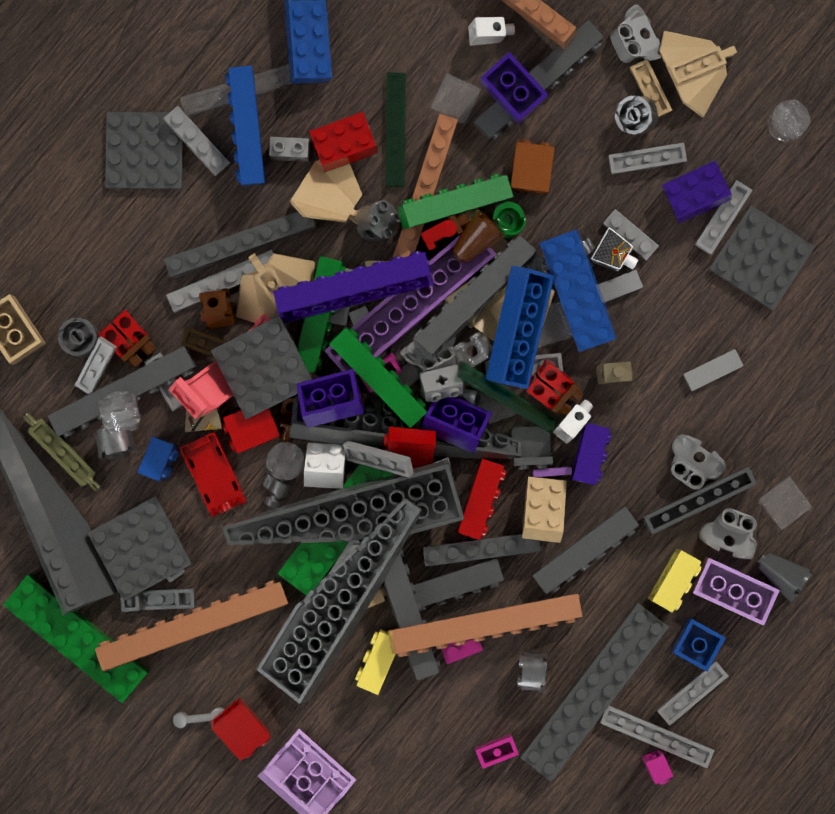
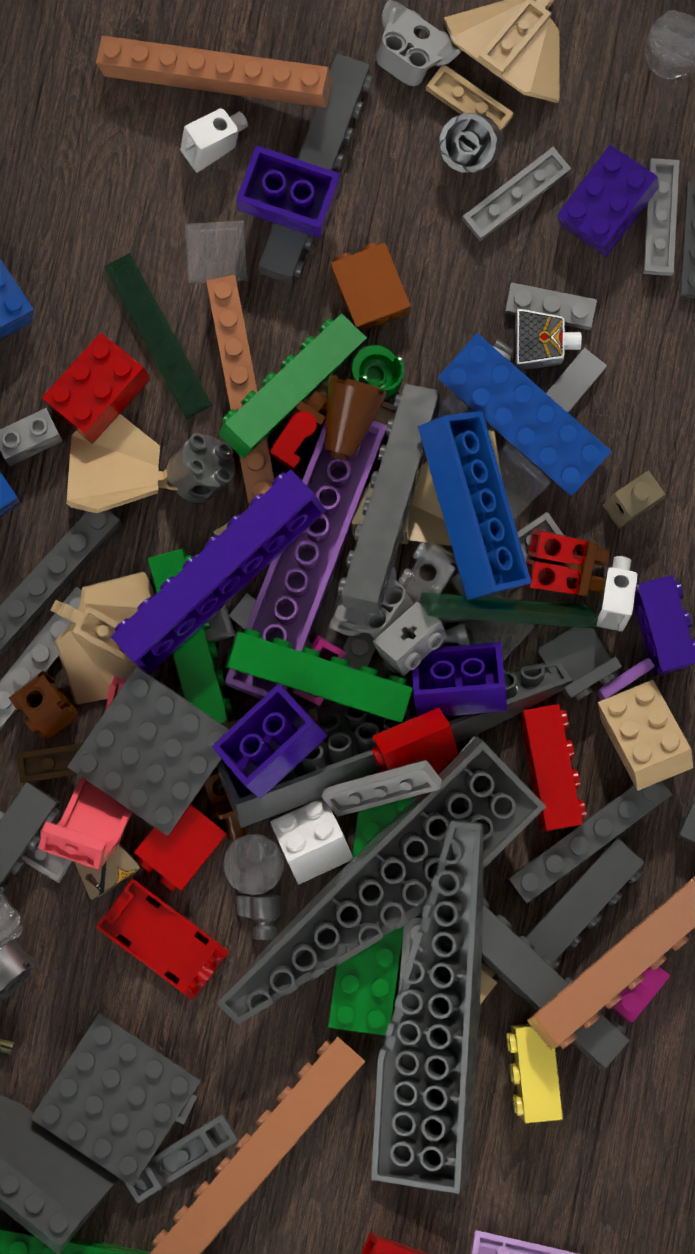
camera: 35 degrees left, 5 degrees down
blue brick [137,436,180,481] -> none

